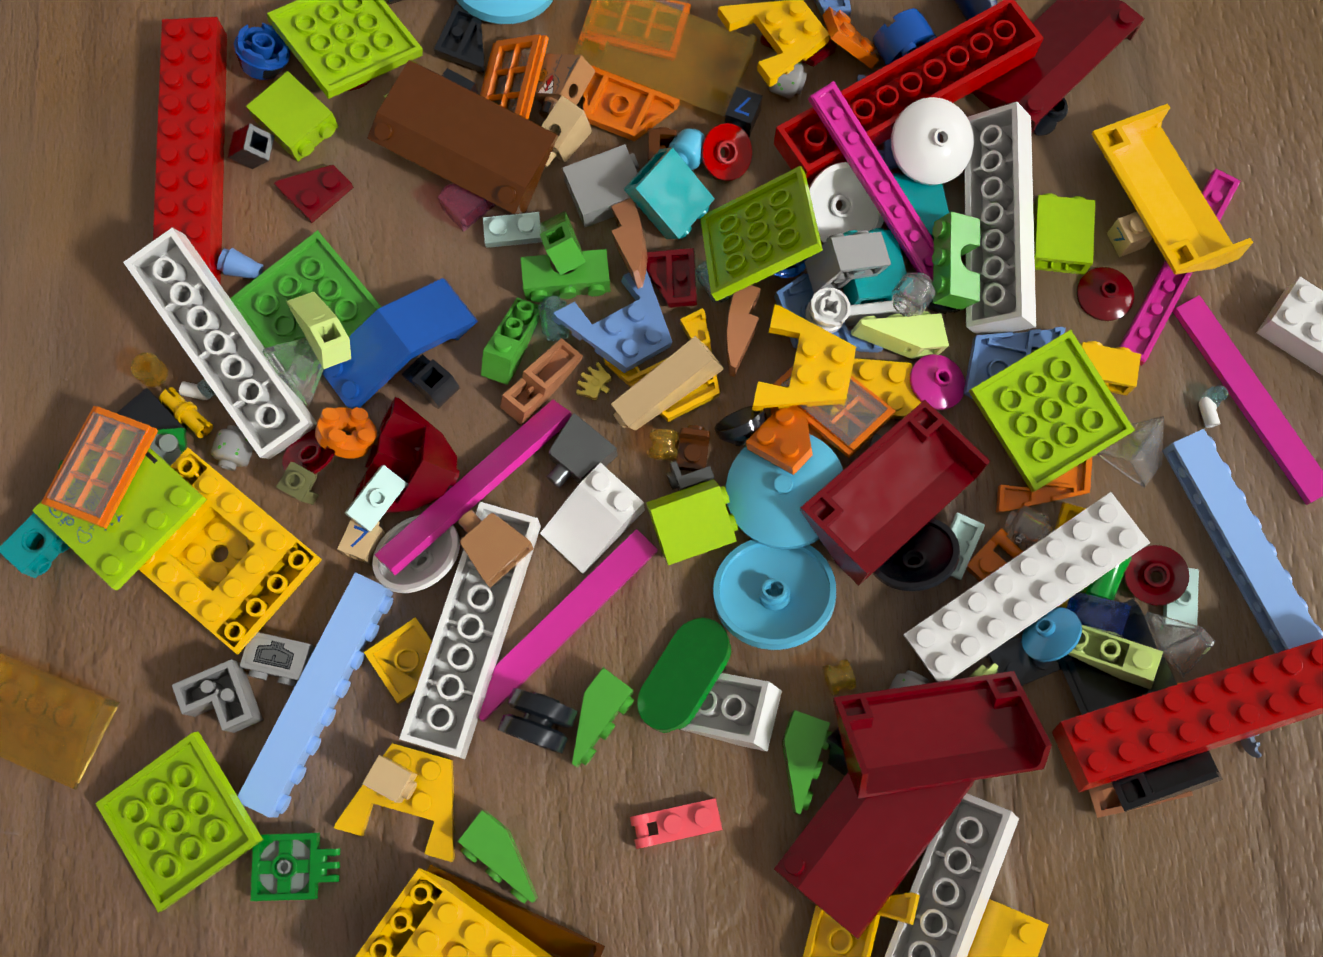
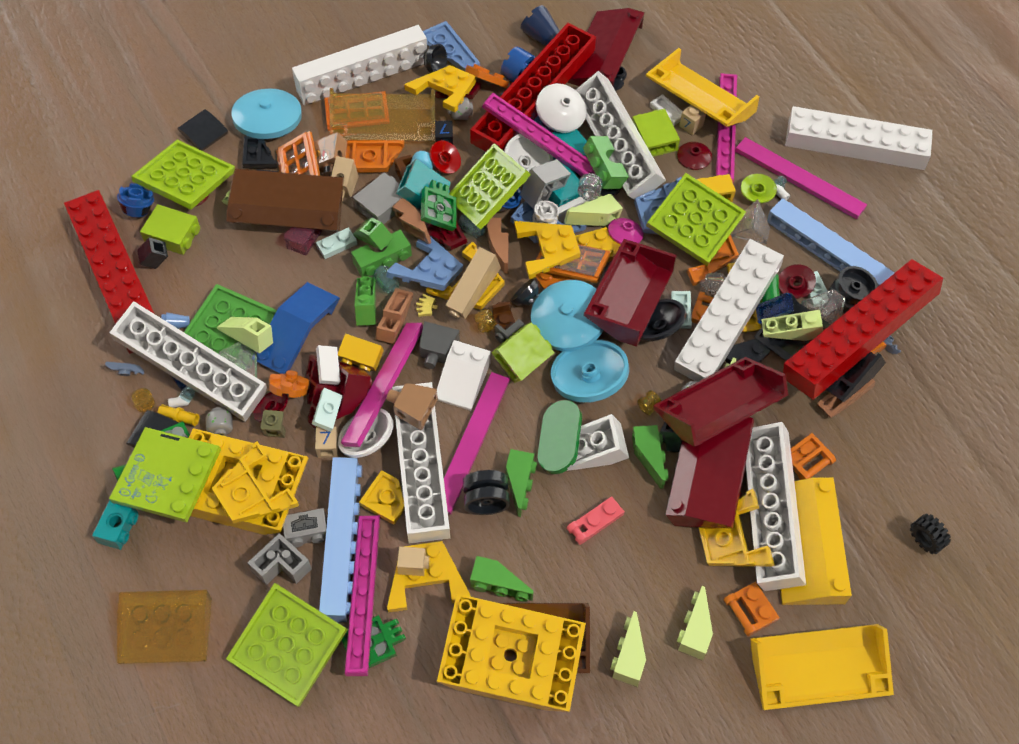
camera: 25 degrees left, 15 degrees down
clear piece [41,406,158,529] -> none
dark red wing [274,165,354,223] -> none
black brick [402,354,460,409] -> none
orange plate [746,406,813,475] -> none
dark azure dish [1022,607,1082,662] -> none
none -> sand blue piece [105,362,144,376]
none -> yellow wing [212,441,299,524]
none -> white tile [316,345,340,385]
none -> yellow brick [338,333,384,372]
none -> dark pink tile [345,515,380,676]
none -> green piece [421,180,457,231]
none -> white tile [650,94,683,126]
none -> lime dish [741,174,777,203]
none -> orange plate [791,433,836,480]
none -> black wheel [828,266,878,313]

